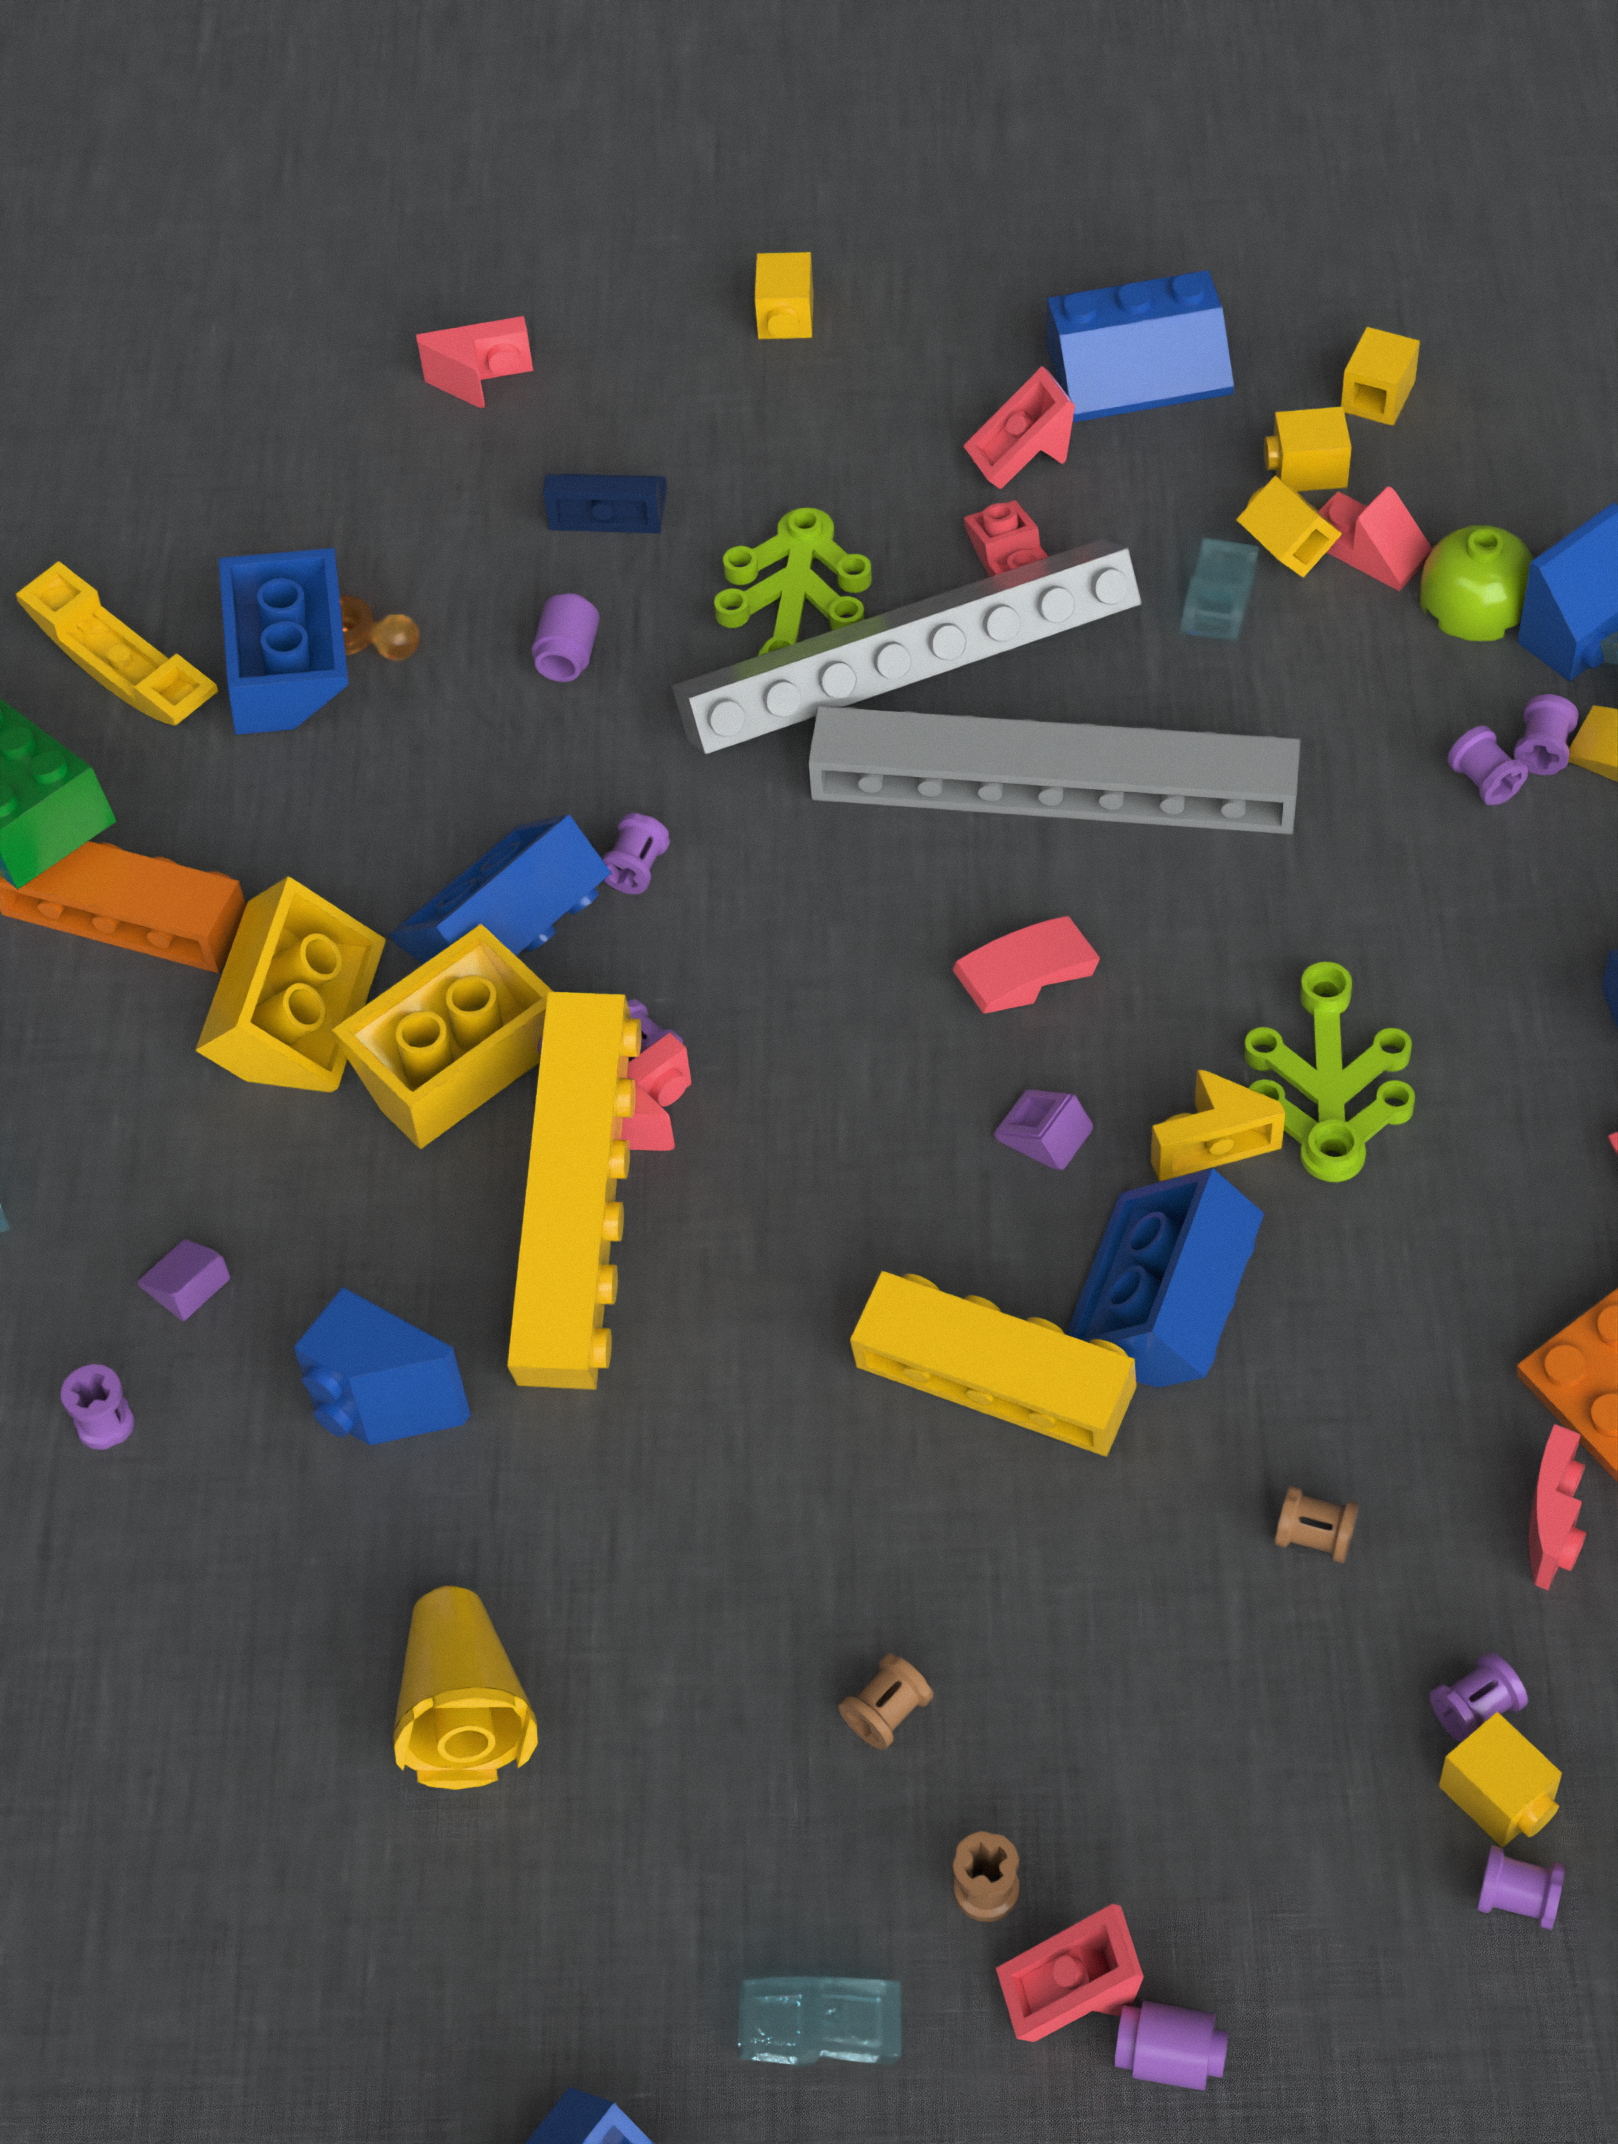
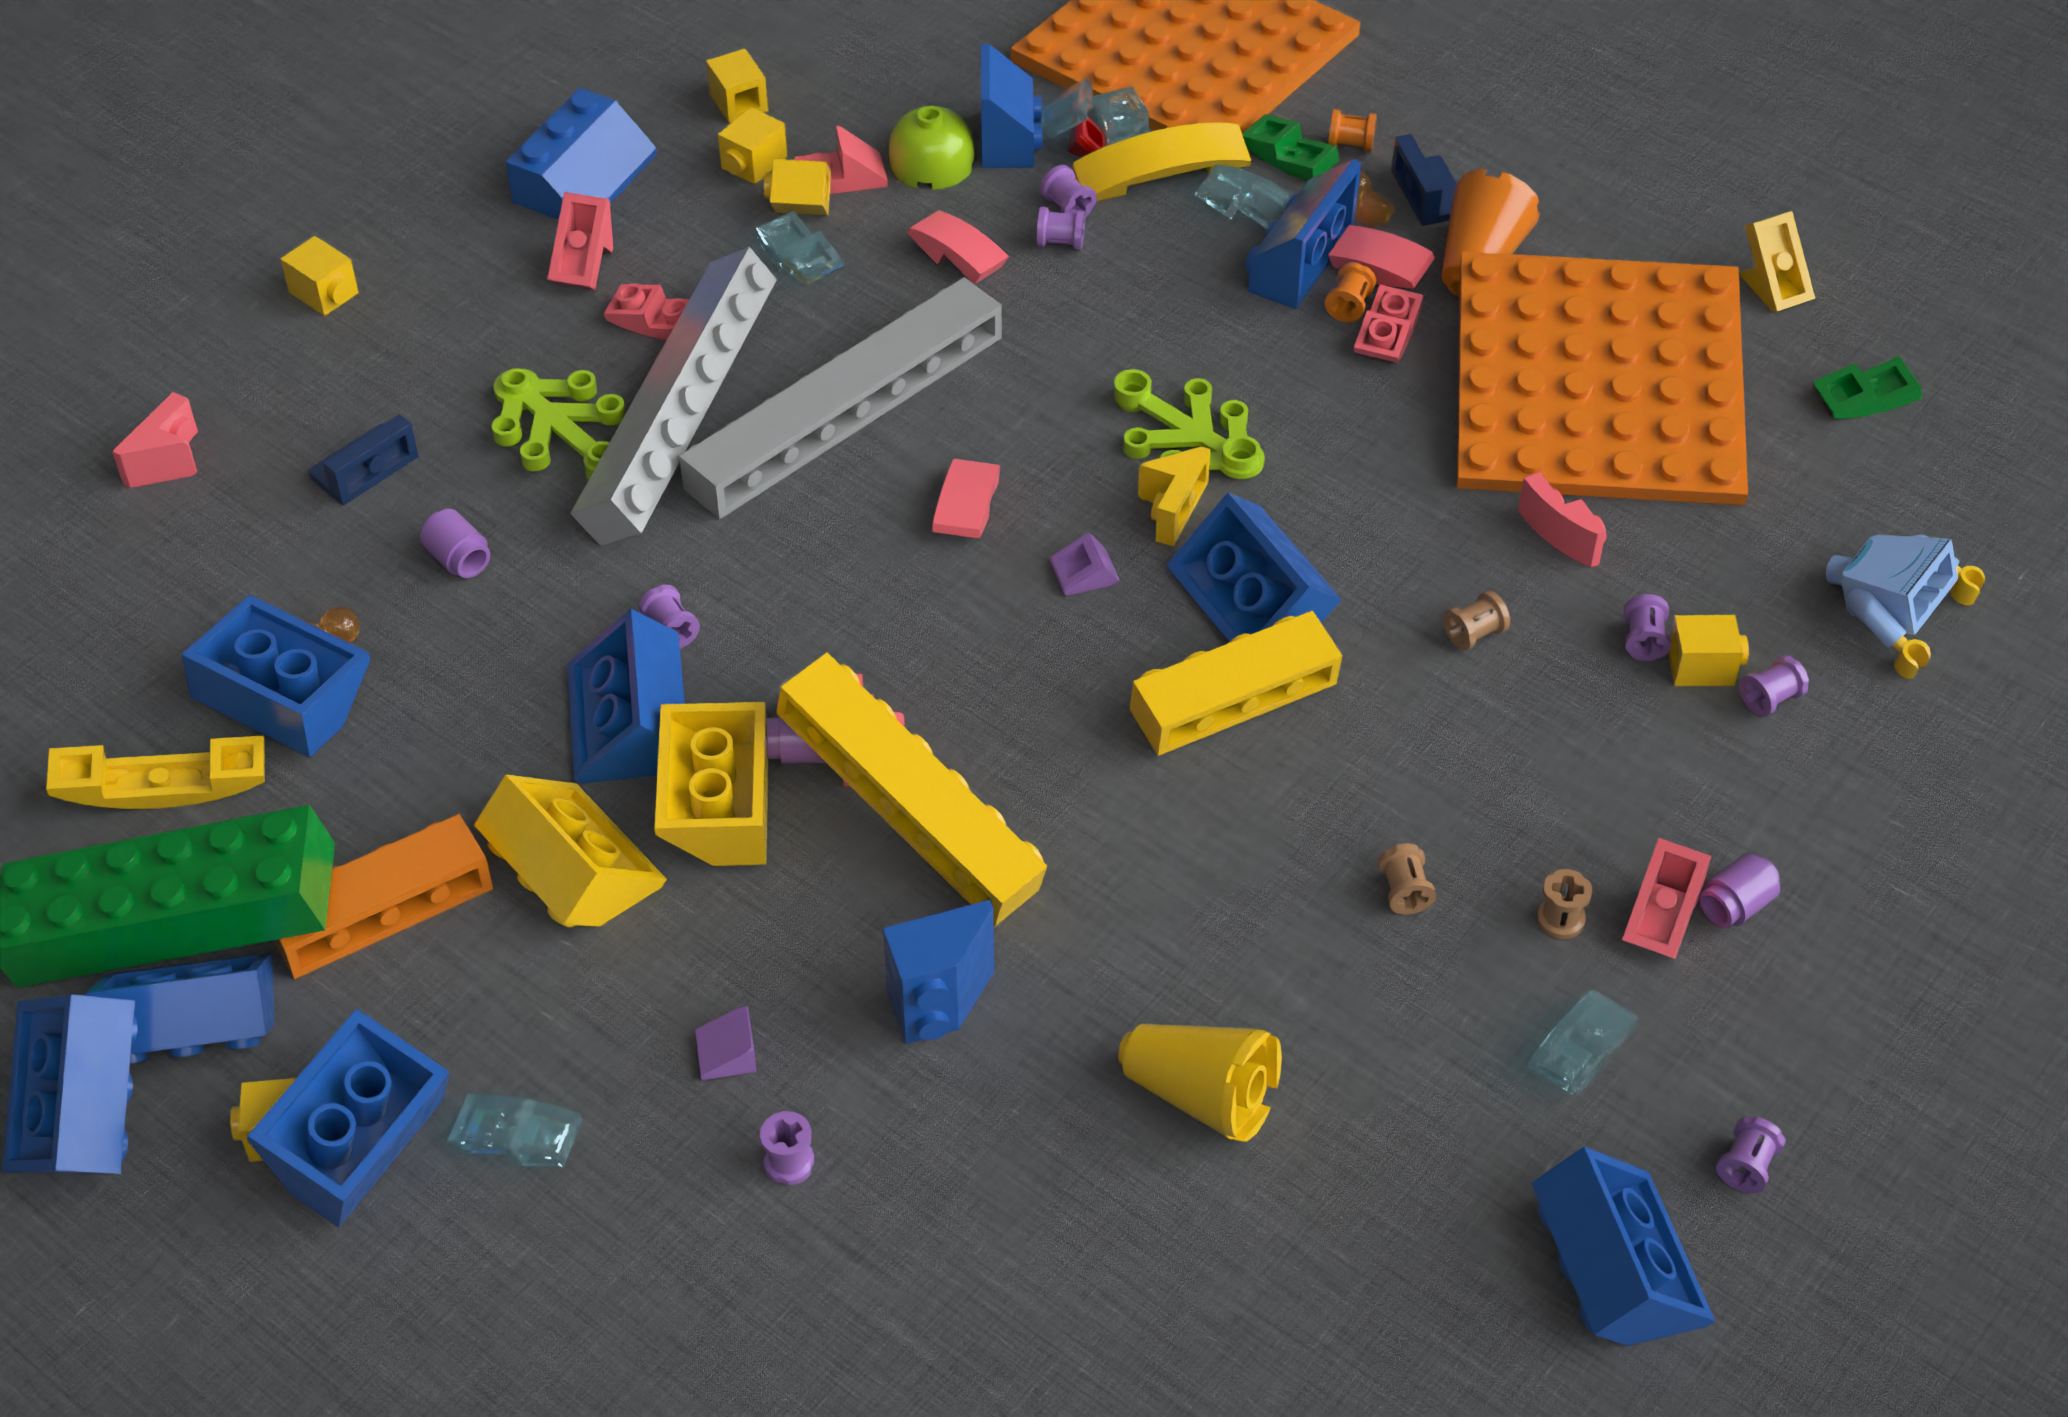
camera: 55 degrees left, 5 degrees down
none -> coral slope [907,210,1009,285]

